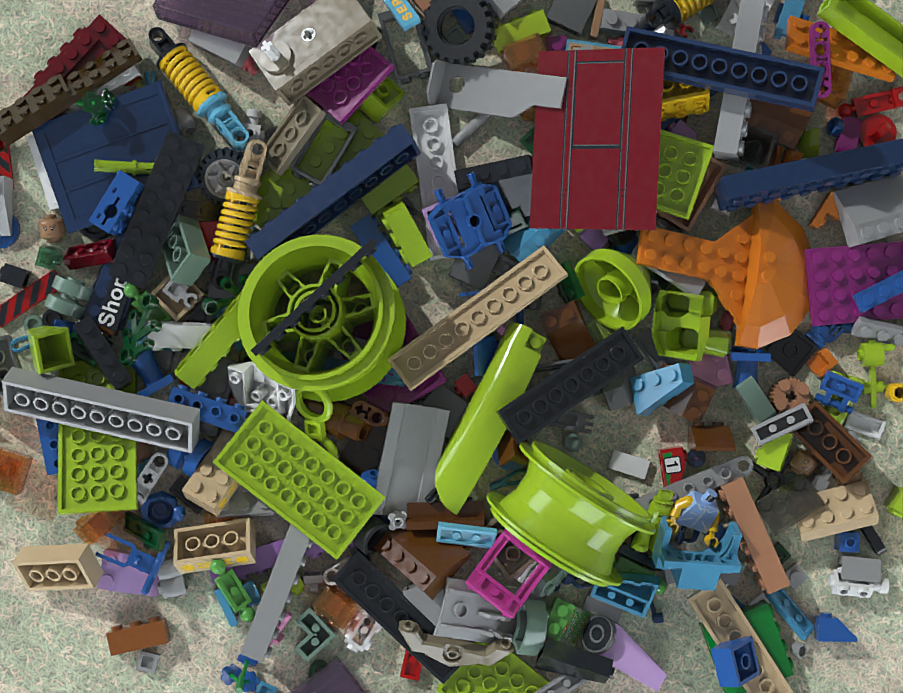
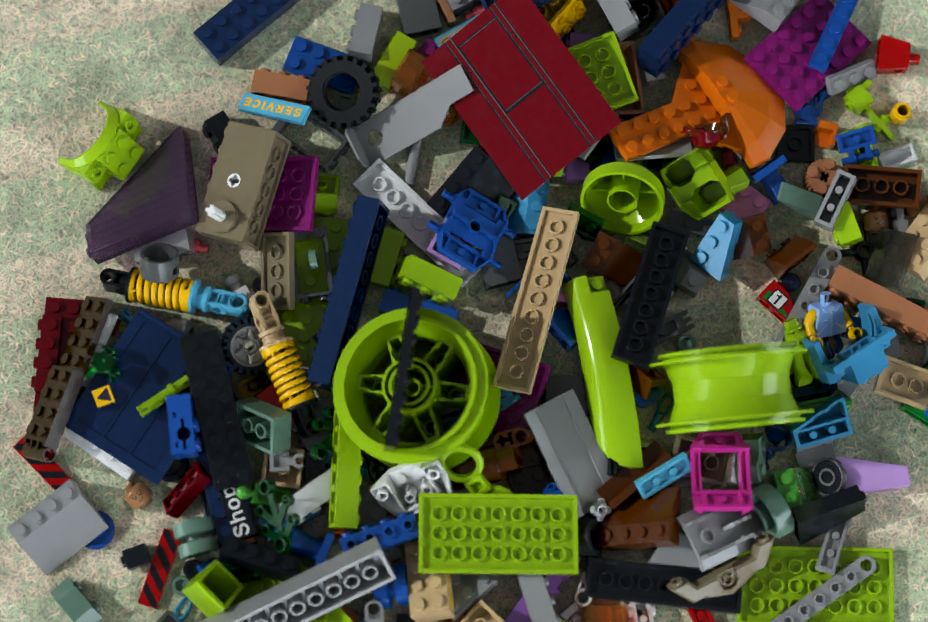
camera: 45 degrees left, 10 degrees down
clear green brick [35,244,64,270] -> none
clear piece [260,511,289,541] -> none
red plate [453,373,478,397] -> none
white tile [607,449,650,479] -> none
dark blue hand [650,600,664,623] -> none
none -> tile [91,384,117,410]
none -> dark grey piece [140,243,179,283]
none -> sand green tile [308,249,319,269]
none -> hair [683,112,730,150]

